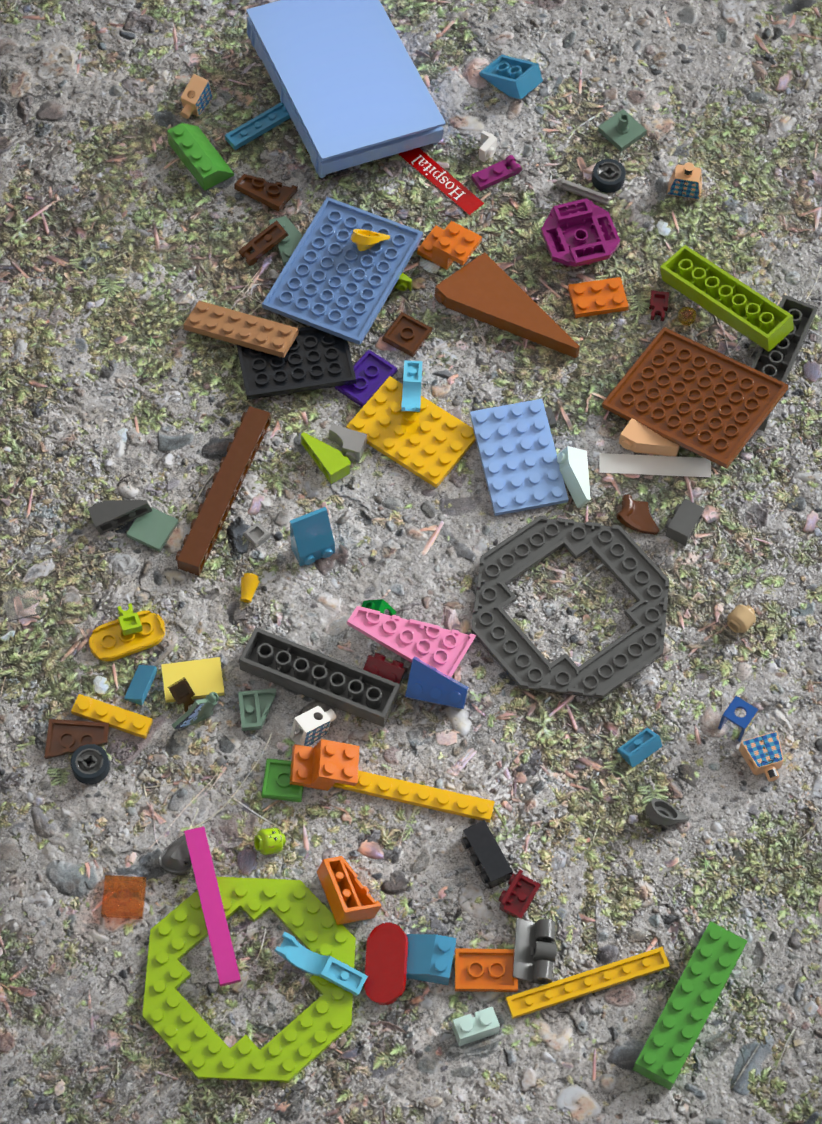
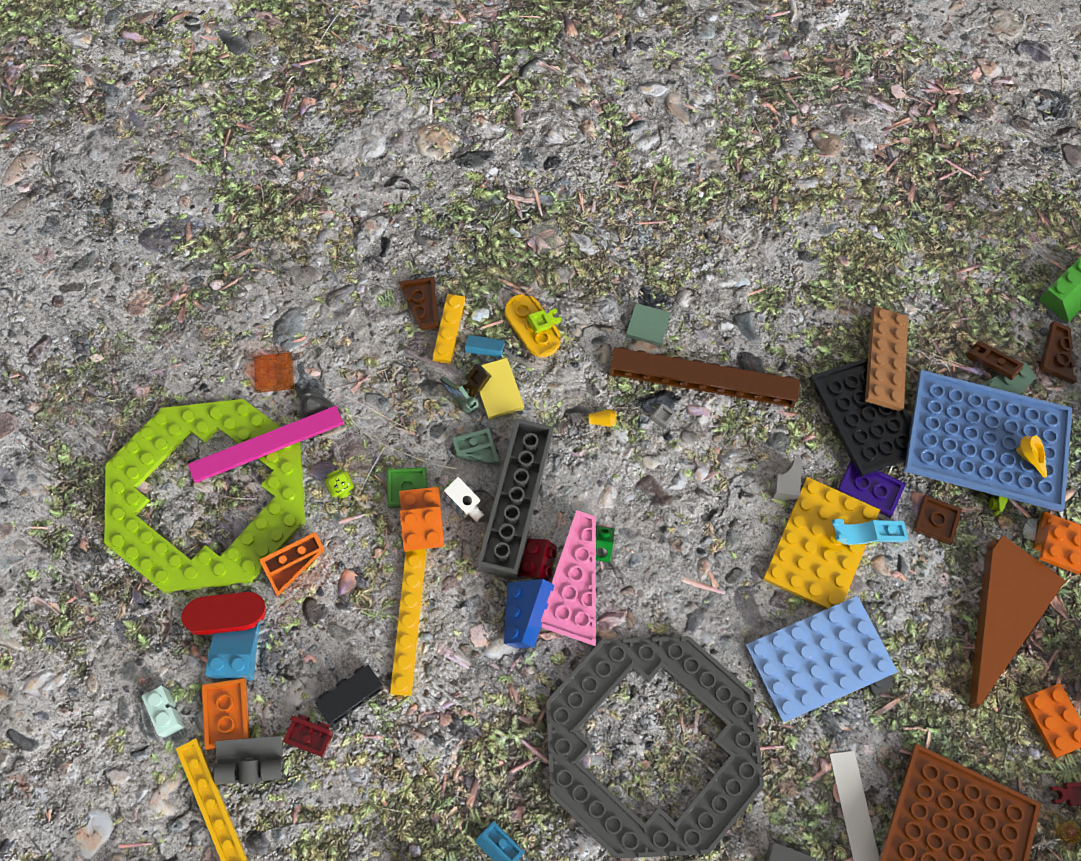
camera: 80 degrees right, 5 degrees up
wheel [71,744,110,784] -> none
dark grey slope [88,500,152,535] -> none
medium azure piece [274,931,368,996] -> none
dark azure slope [290,507,335,566] -> none
lime slope [301,432,351,484] -> none
light aqua slope [557,446,590,508] -> none
reddish brown arm [616,494,659,535] -> none
light nougat slope [619,418,680,457] -> none

